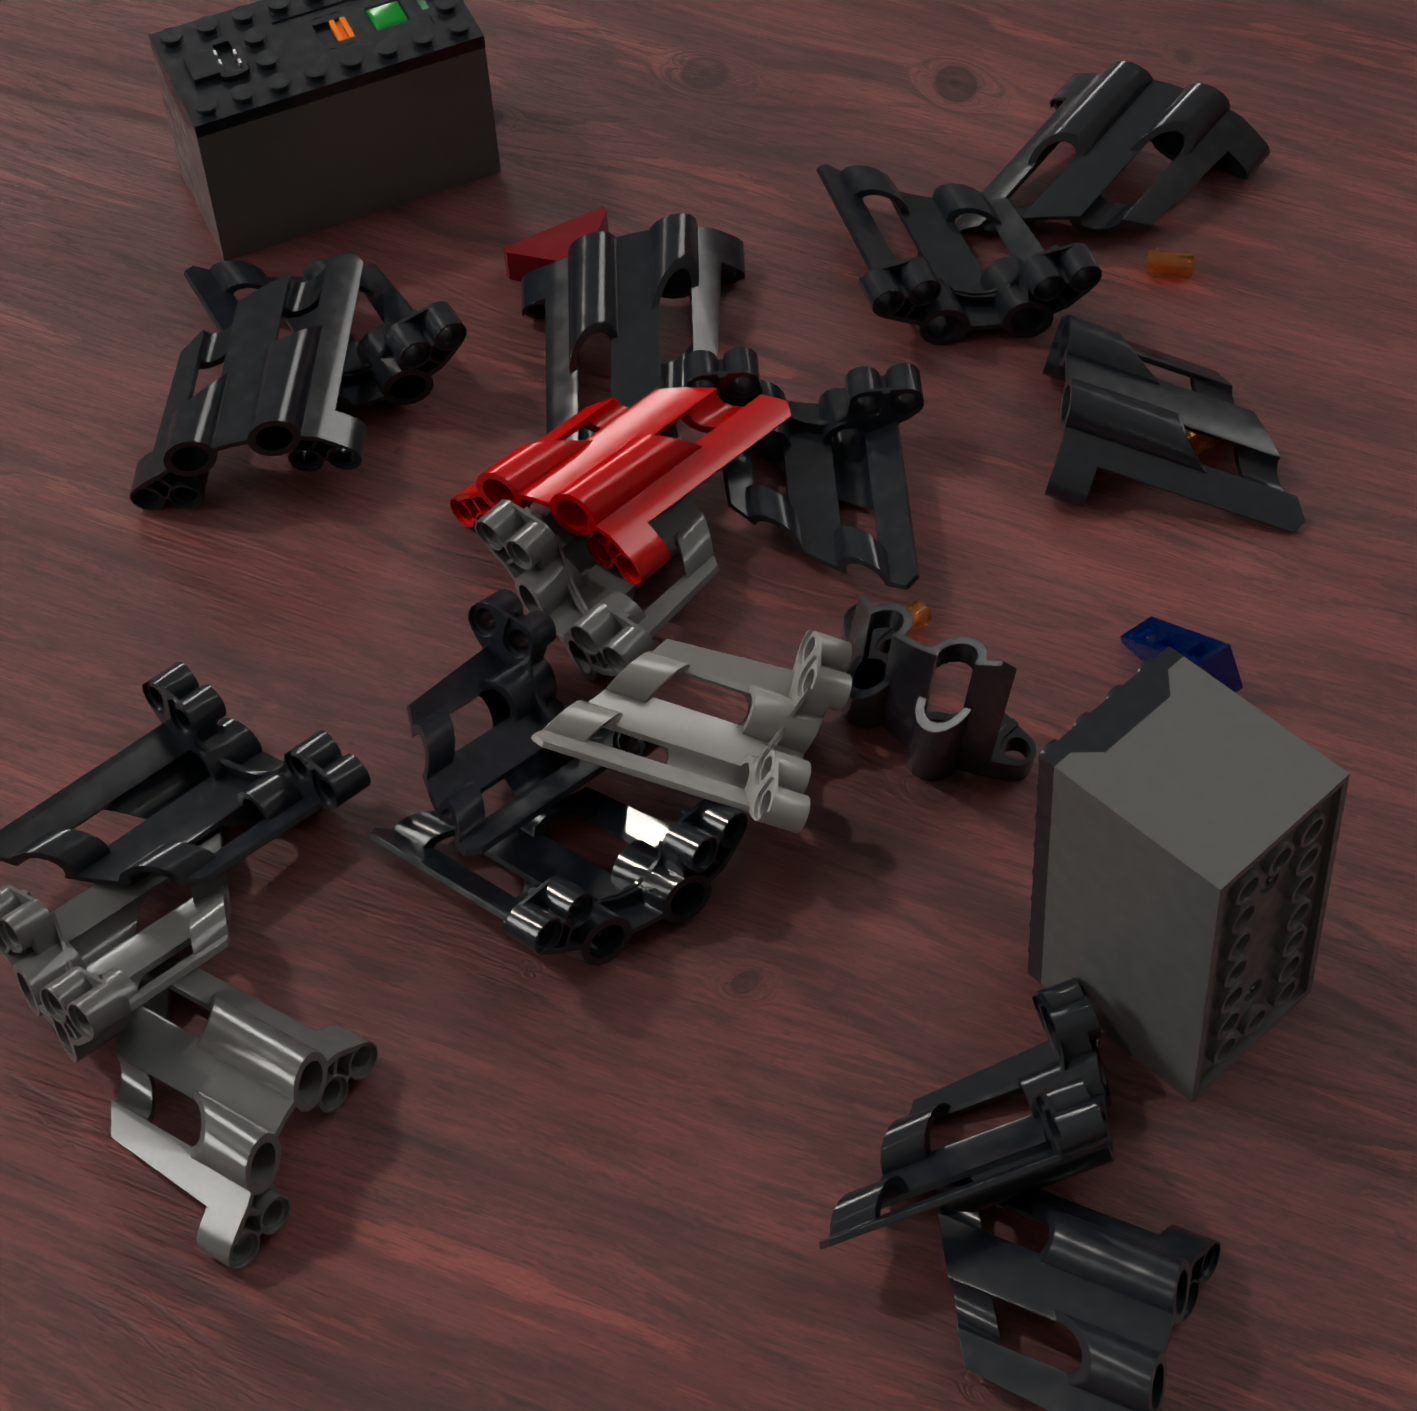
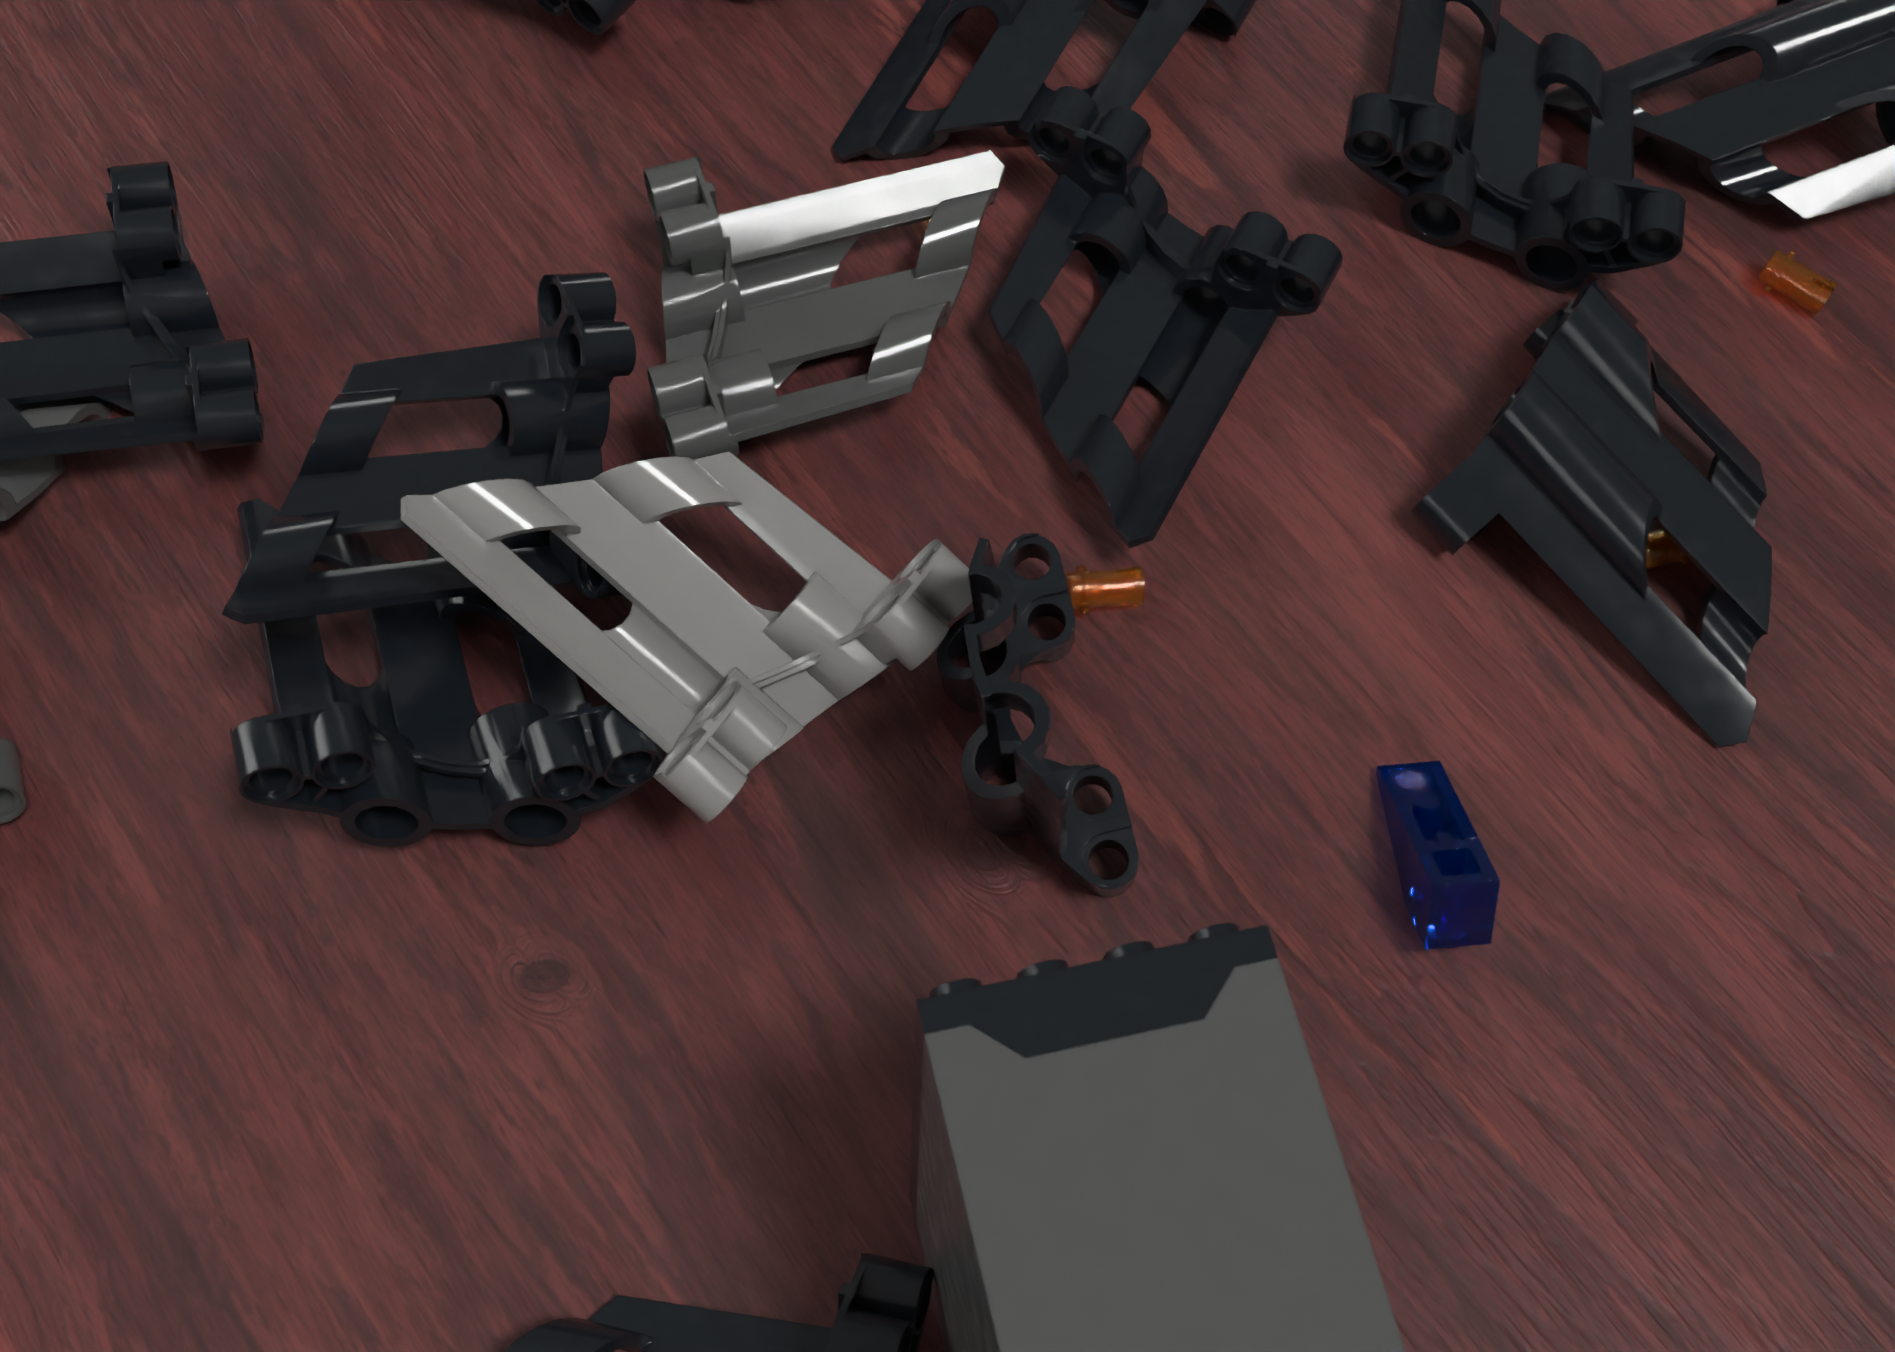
camera: 25 degrees right, 10 degrees up
red panel [449,387,791,585] -> none

